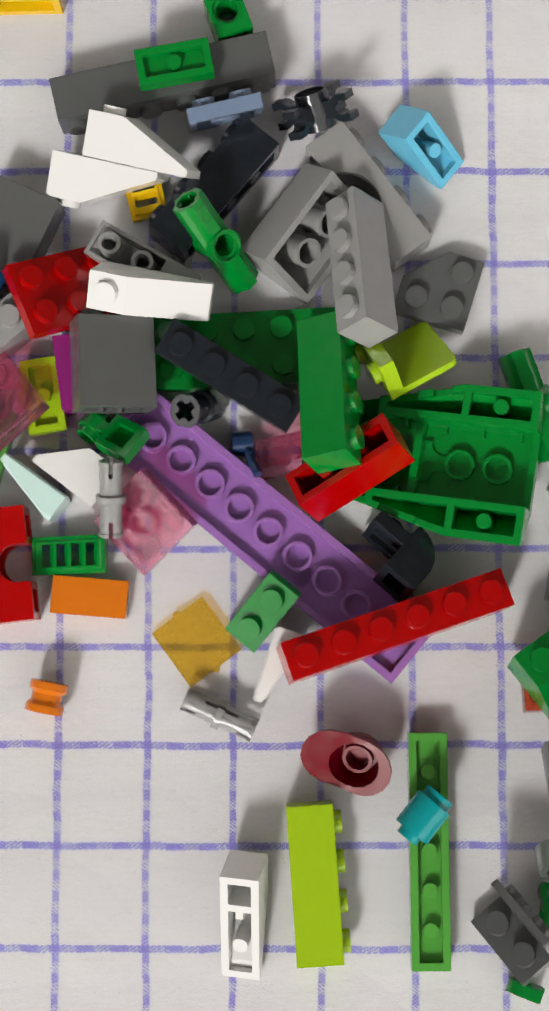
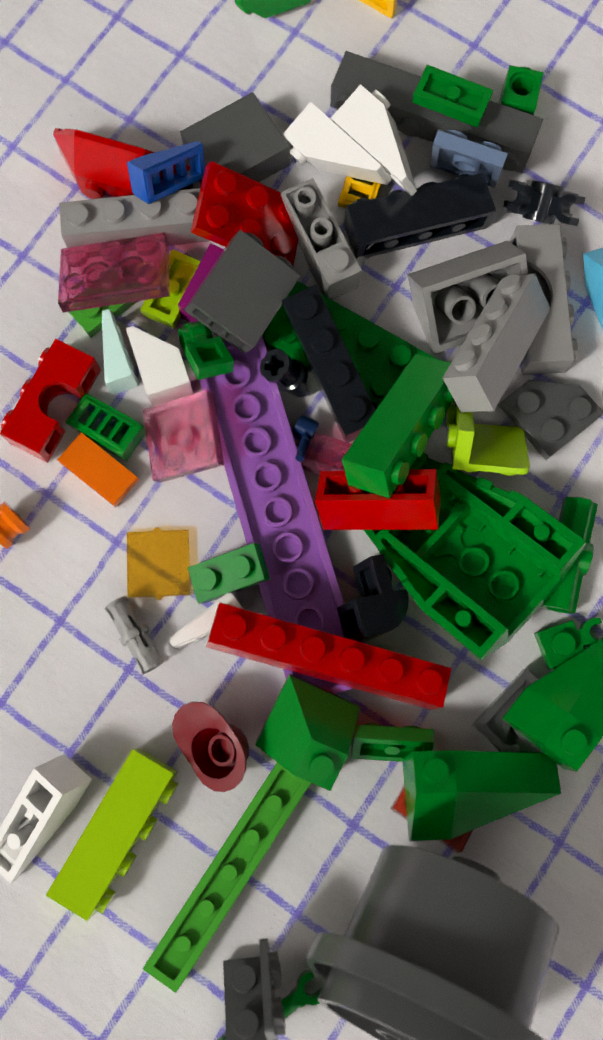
camera: 30 degrees right, 5 degrees down
white slope [86,261,214,321] -> none
light grey pin [96,459,126,539] -> none
green piece [173,188,258,295] -> none
teal brick [396,785,453,846] -> none
none -> green slope [255,673,360,791]
none -> green plate [351,723,434,762]

